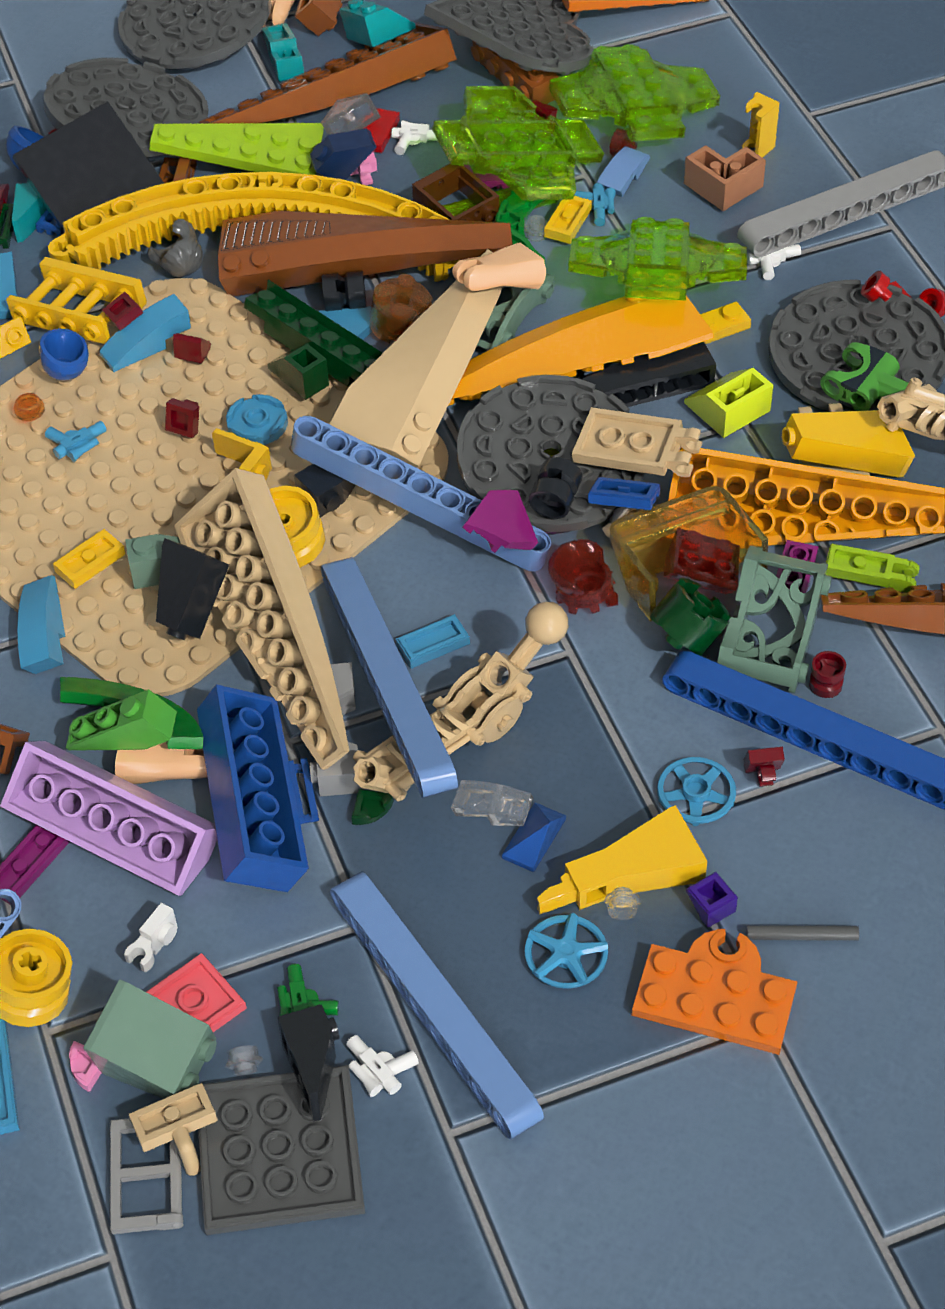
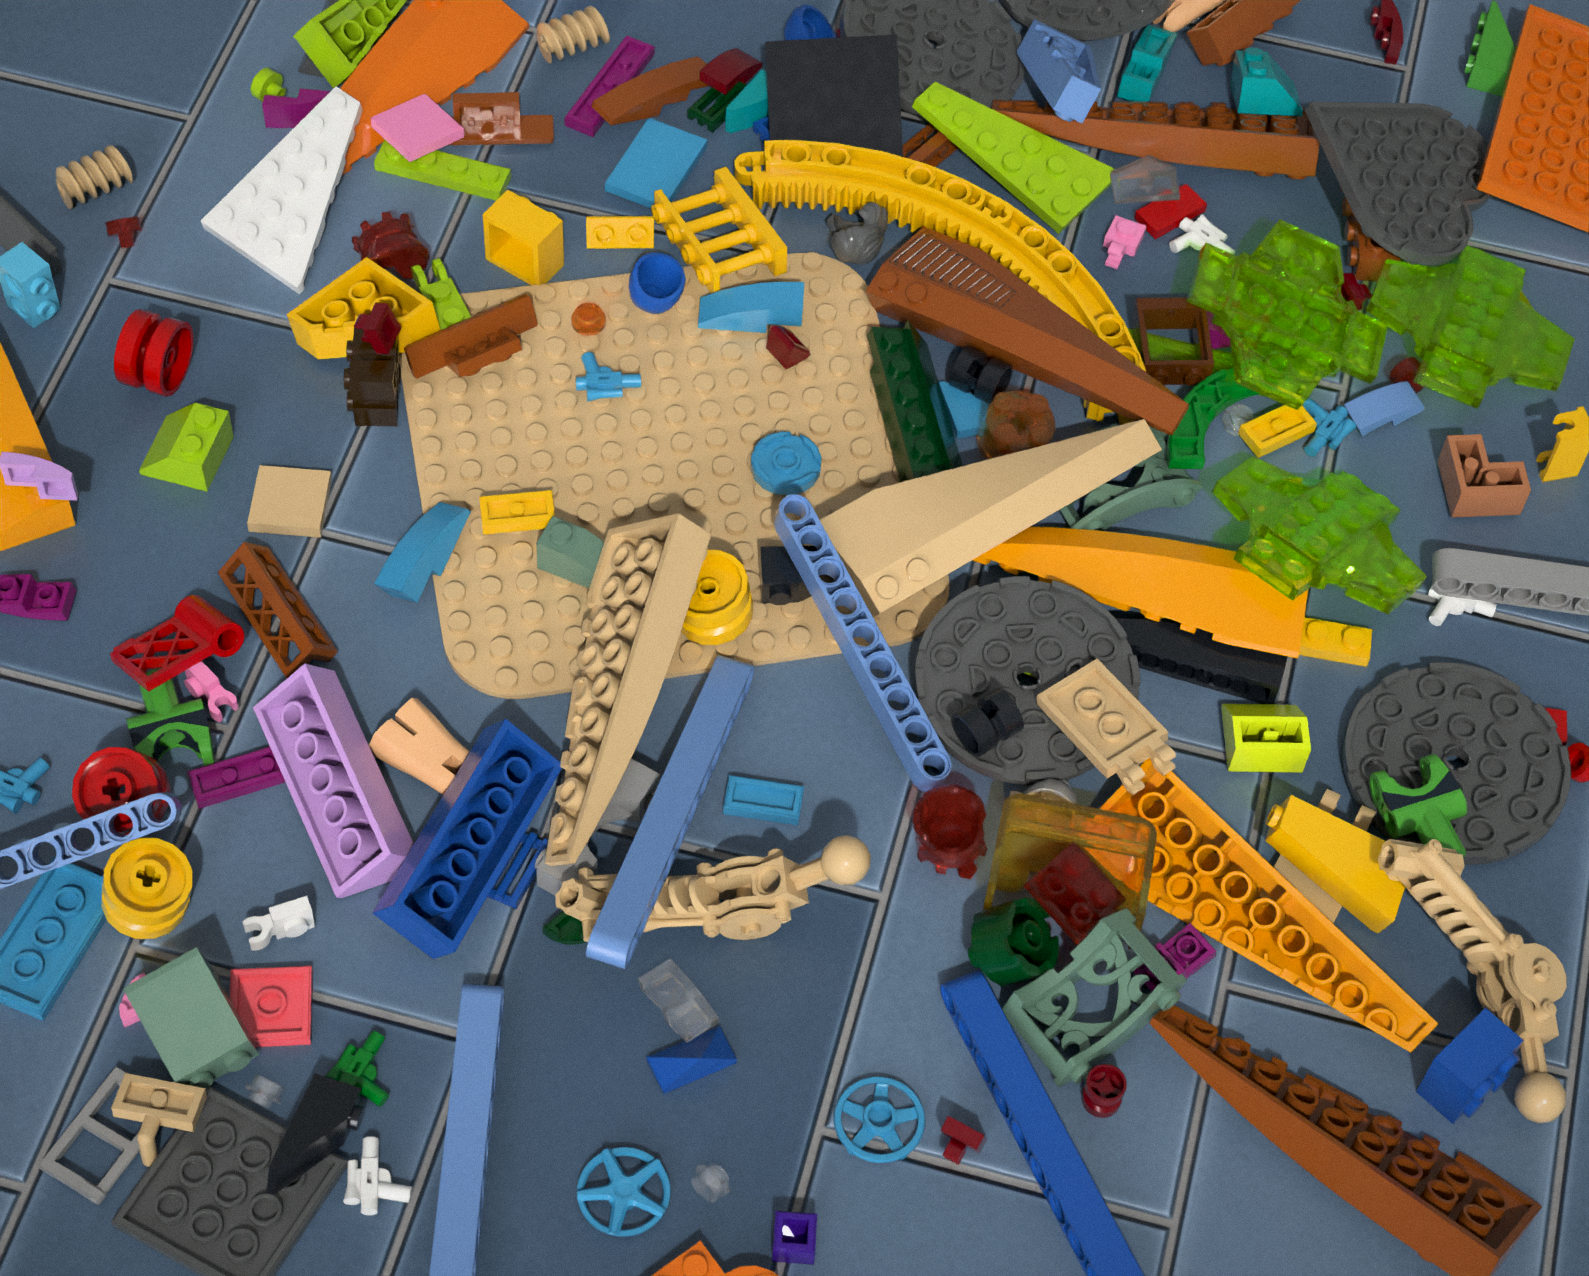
camera: 30 degrees right, 5 degrees up
green tile [60,677,204,749] -> none
bright green slope [66,689,177,750] -> none
dark red tile [102,292,144,331] -> none
black slope [156,538,230,640] -> none
dark red tile [165,398,200,438] -> none
yellow bracket [212,428,272,480] -> none
dark green slope [268,343,329,400] -> none
dark blue slope [310,128,377,180] -> none
light nougat piece [452,242,546,291] -> none
magenta slope [462,490,538,553] -> none
yellow piece [537,805,707,914] -> none
blue tile [588,477,660,510] -> none
lime hinge [826,544,920,593] -> none
red tile [861,271,893,302] -> none
none -> medium blue wedge [1016,19,1101,123]

